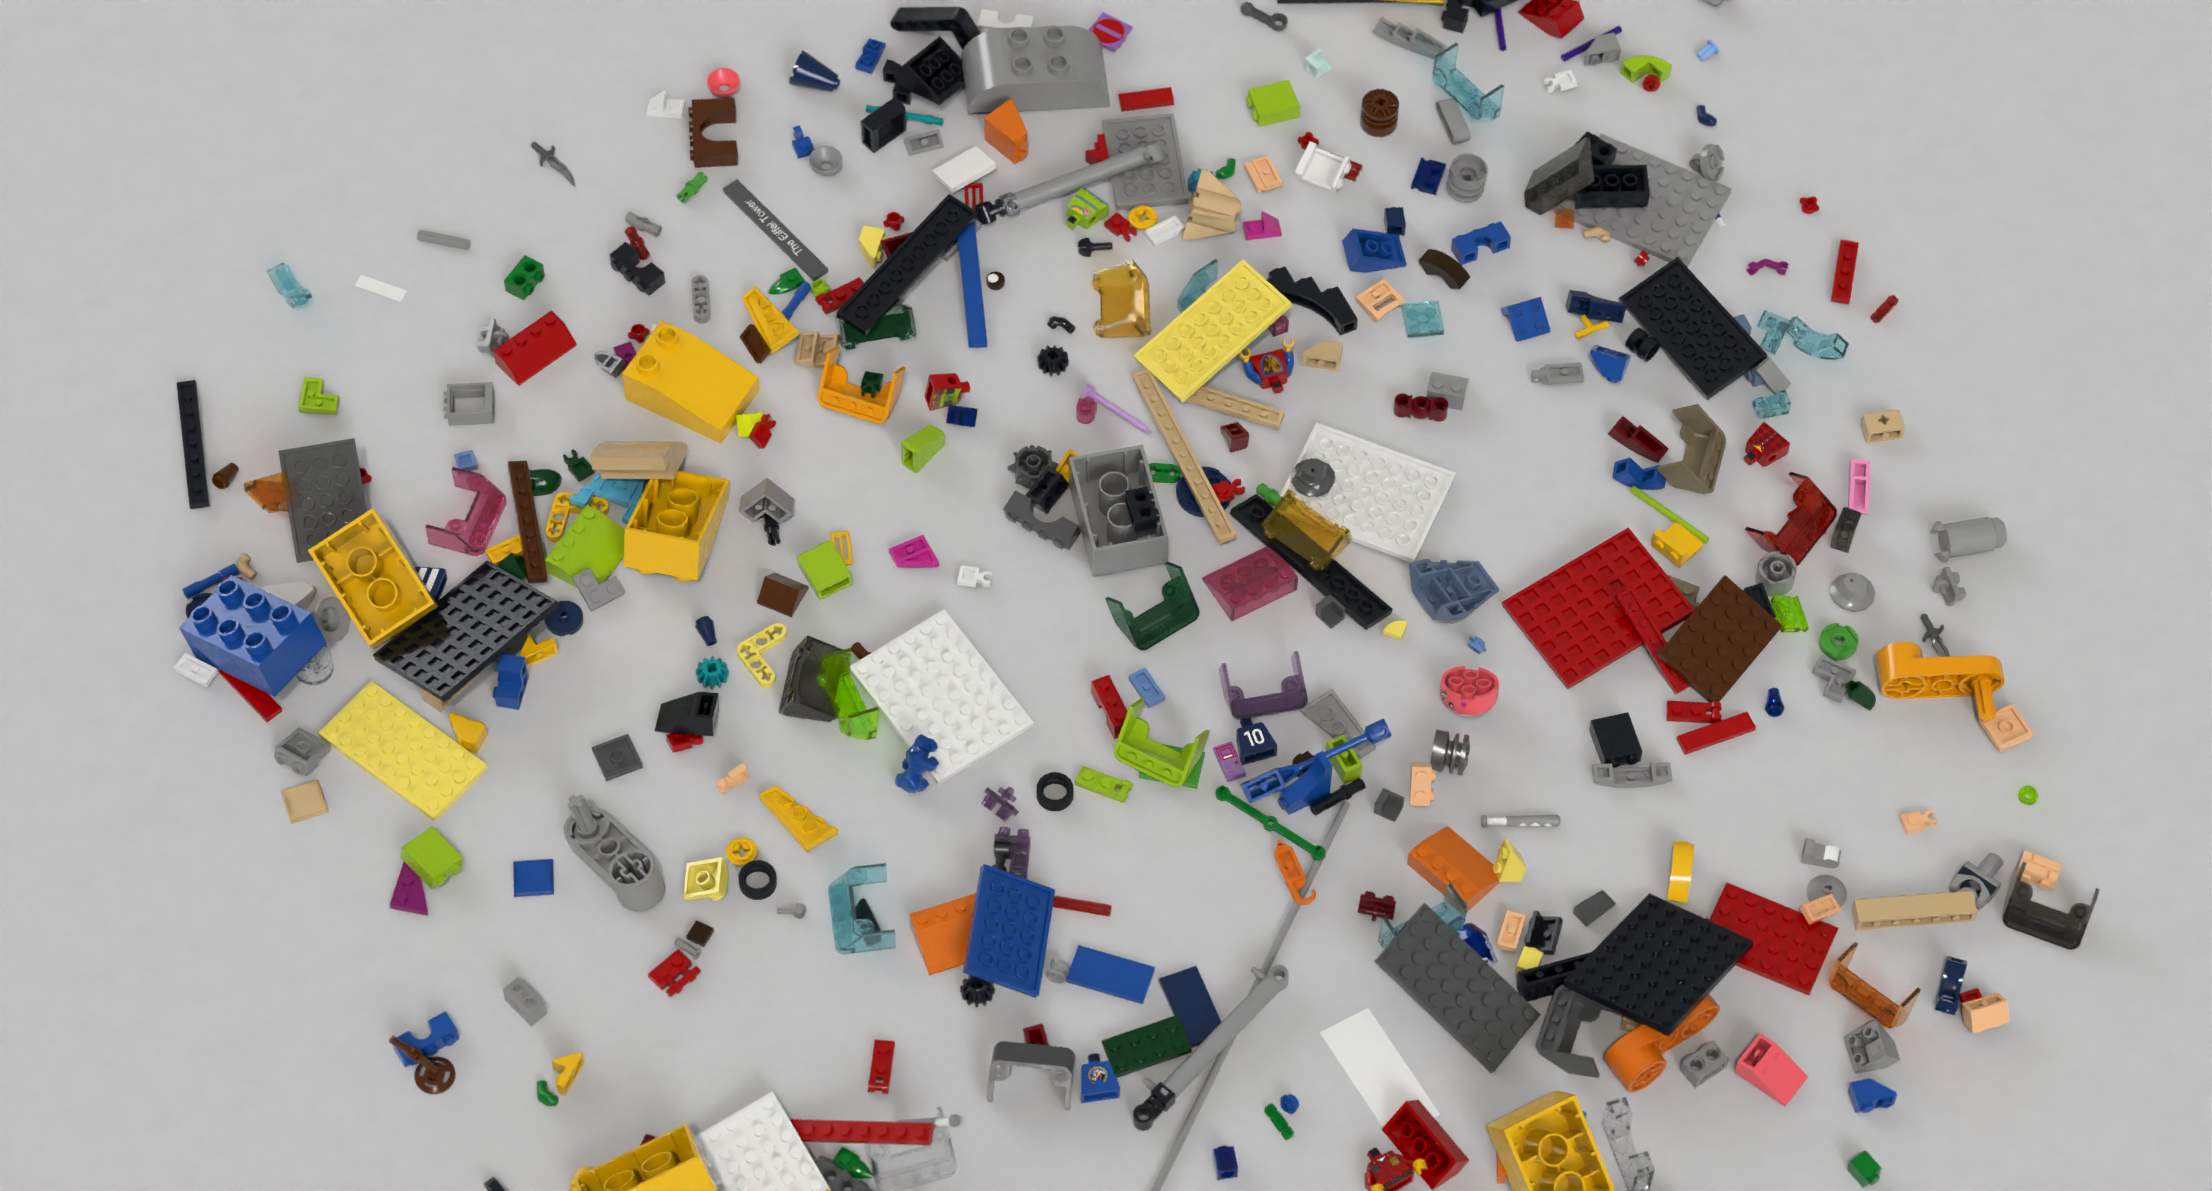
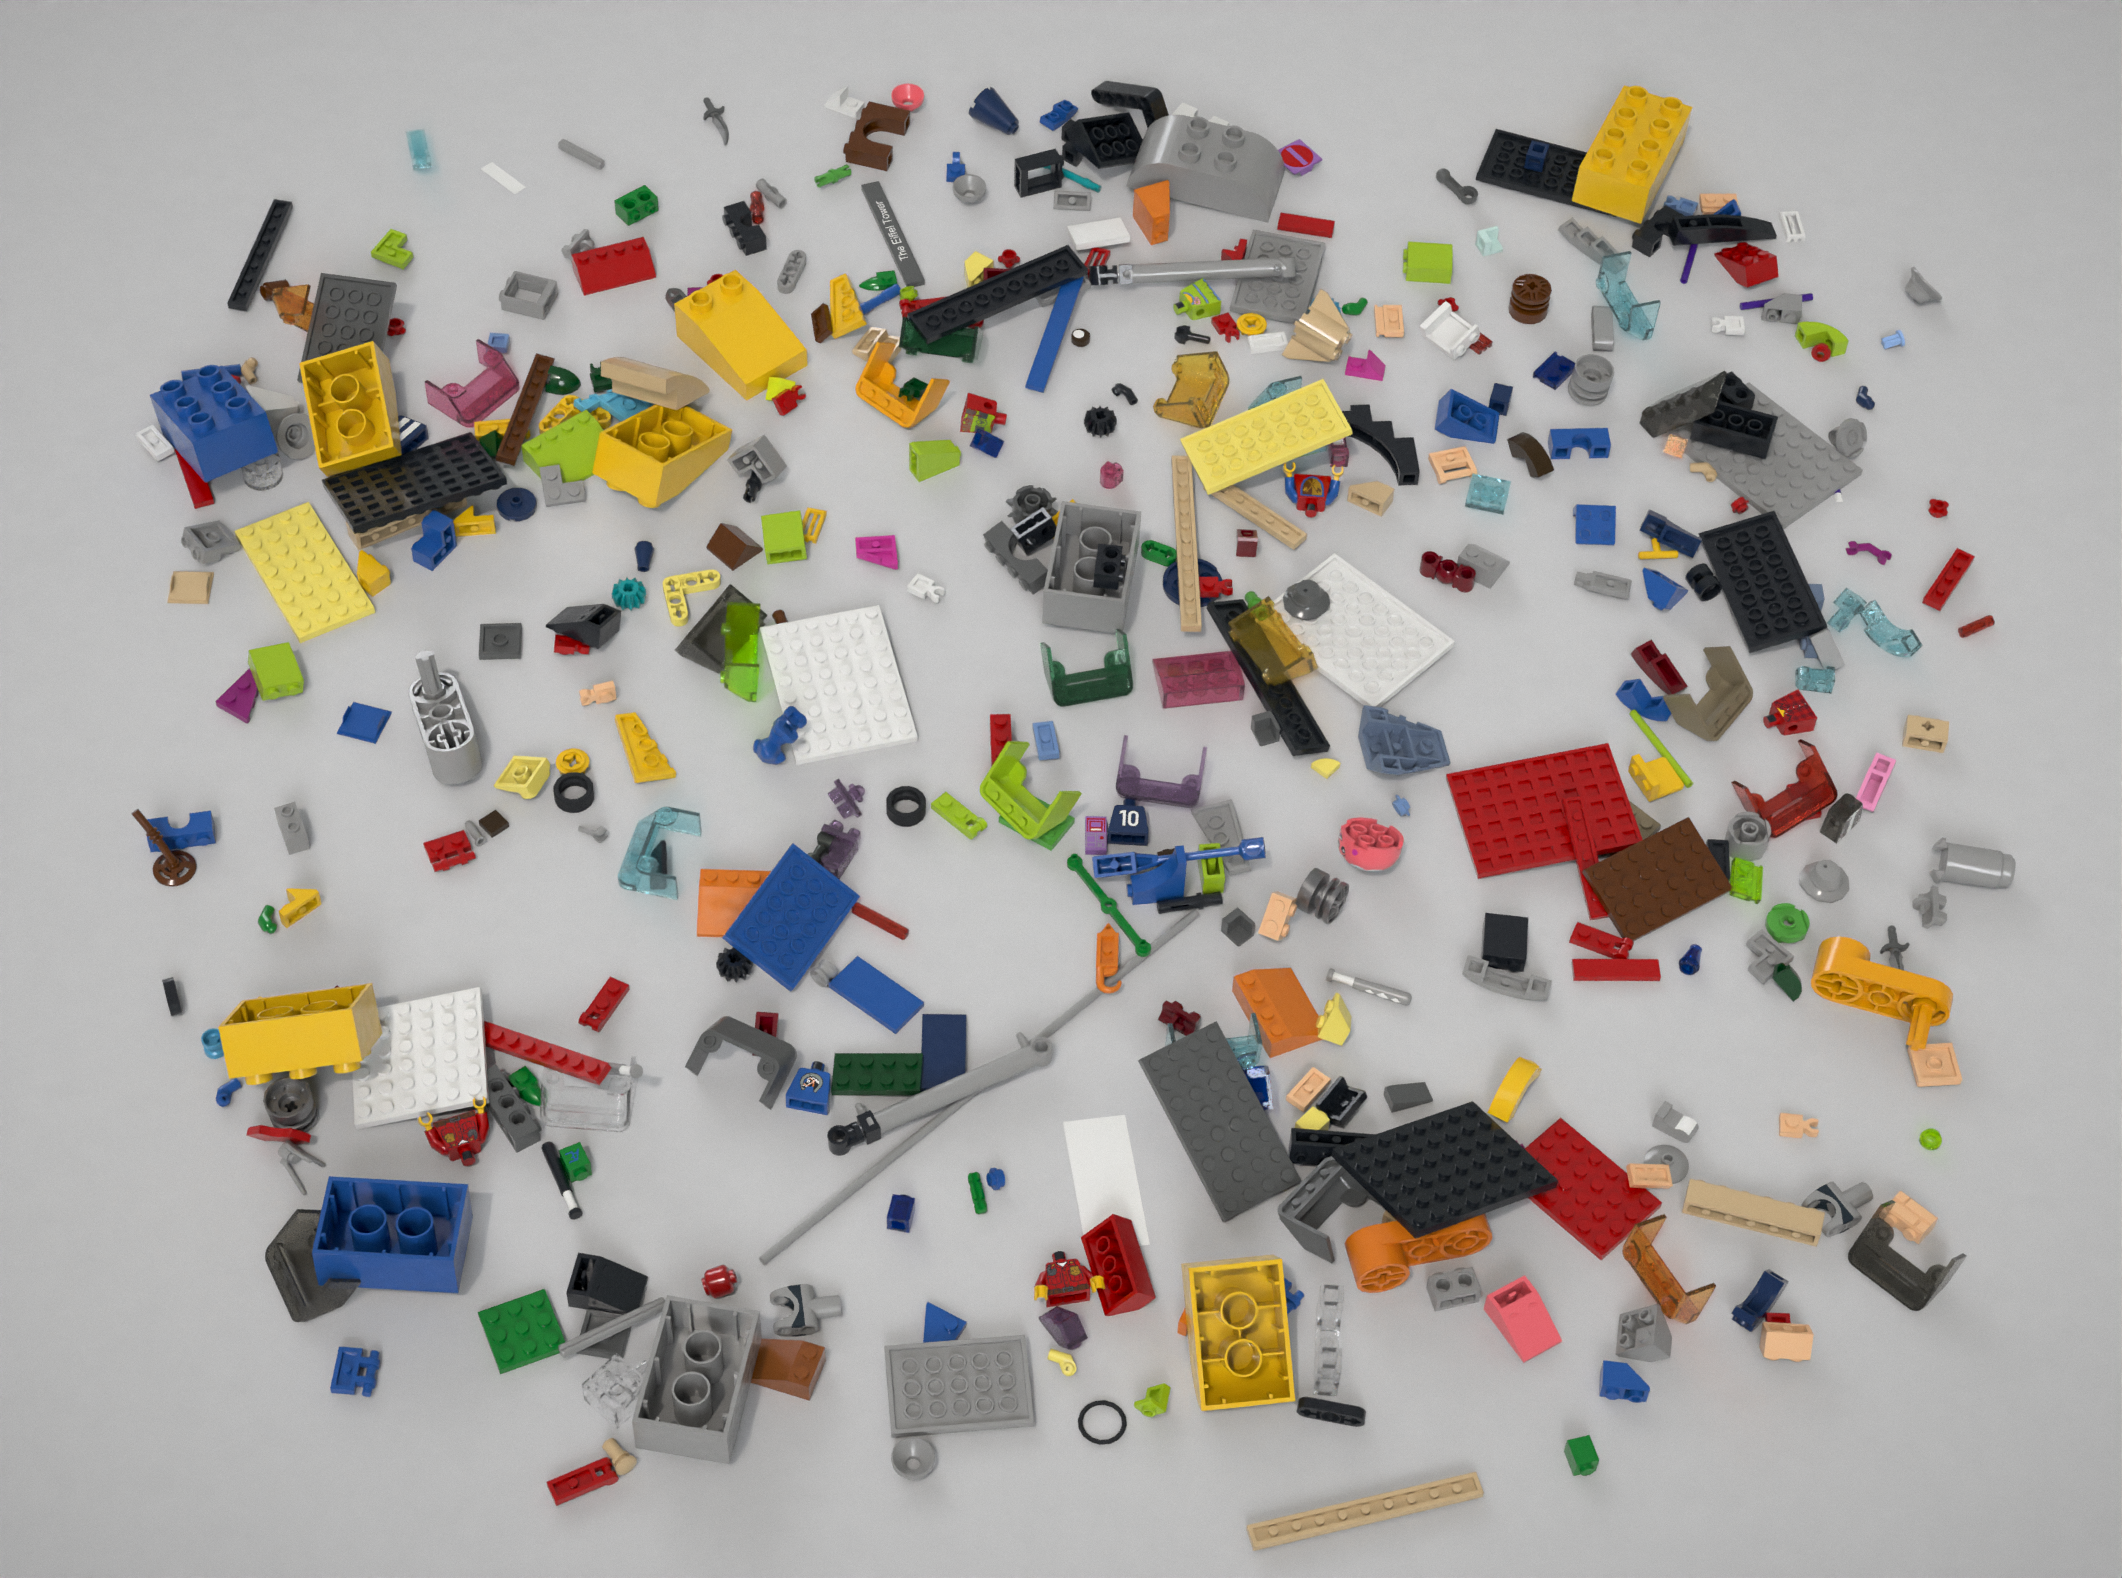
camera: 20 degrees right, 5 degrees down
lavender piece [1080,382,1152,434] -> none

